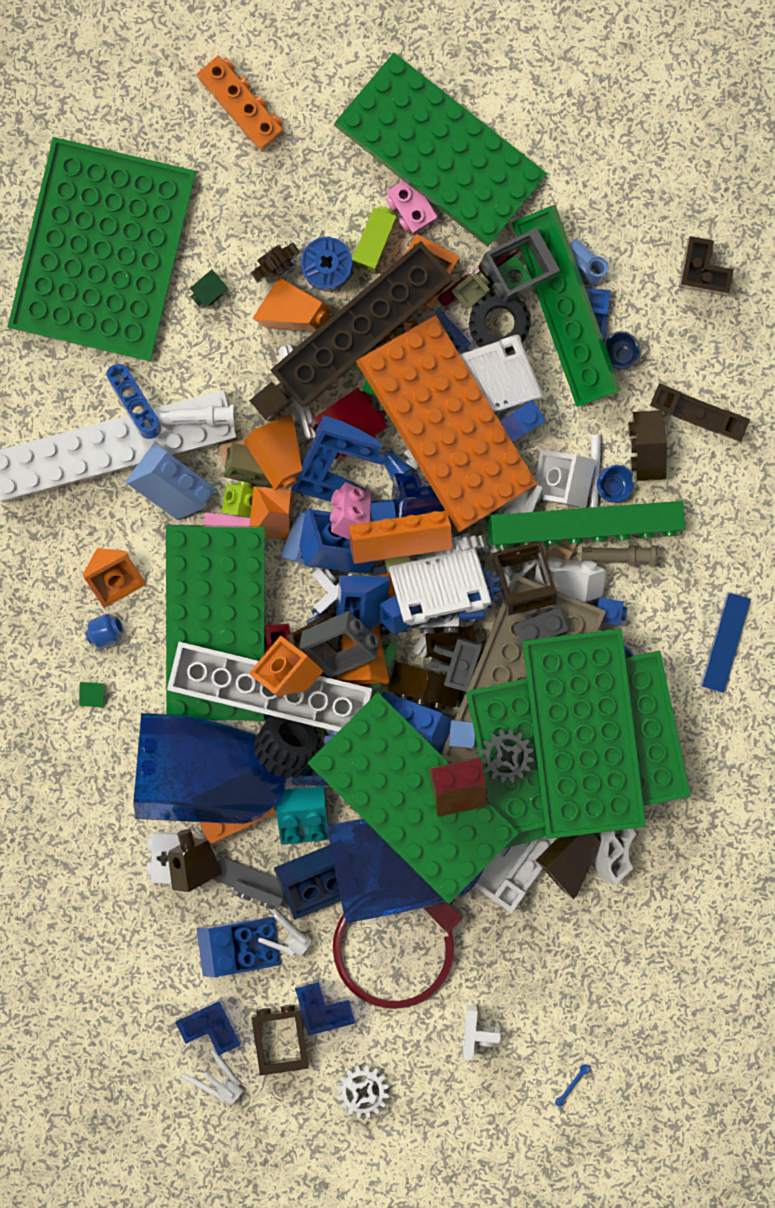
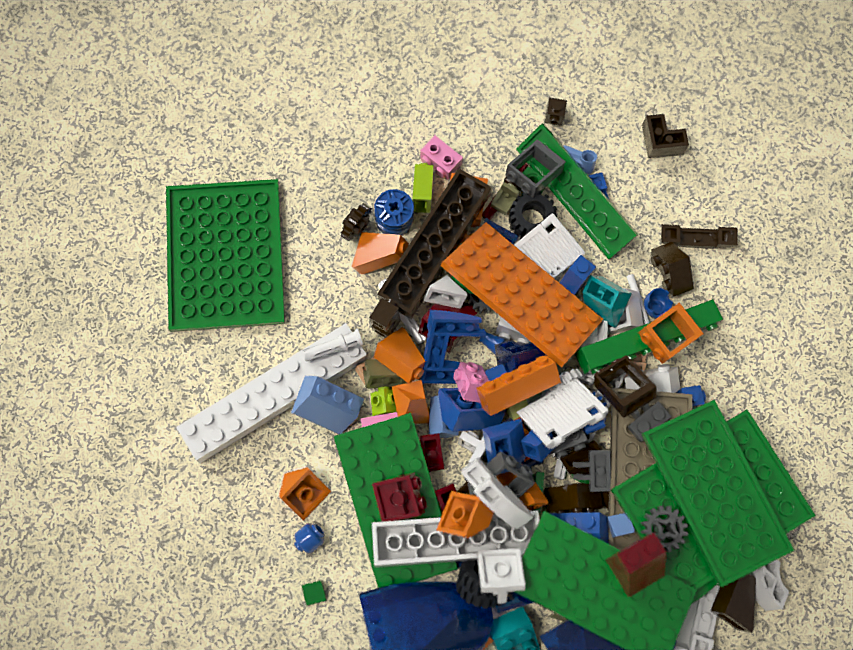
camera: 20 degrees left, 15 degrees down
blue beam [106,364,161,439] -> none
dark green brick [190,269,229,309] -> none
orange brick [196,55,283,152] -> none
green plate [334,52,547,247] -> none
dark tan pin [582,545,656,567] -> none
dark blue hair [606,331,641,370] -> none
blue slope [700,592,751,693] -> none
none -> dark red plate [372,472,427,522]
none -> dark red slope [420,433,444,471]
none -> white slope [424,276,467,308]
none -> white slope [461,458,534,529]
none -> white bracket [477,549,525,603]
none -> dark brown brick [544,97,567,126]
none -> teal slope [582,275,632,328]
none -> orange window [638,303,704,364]

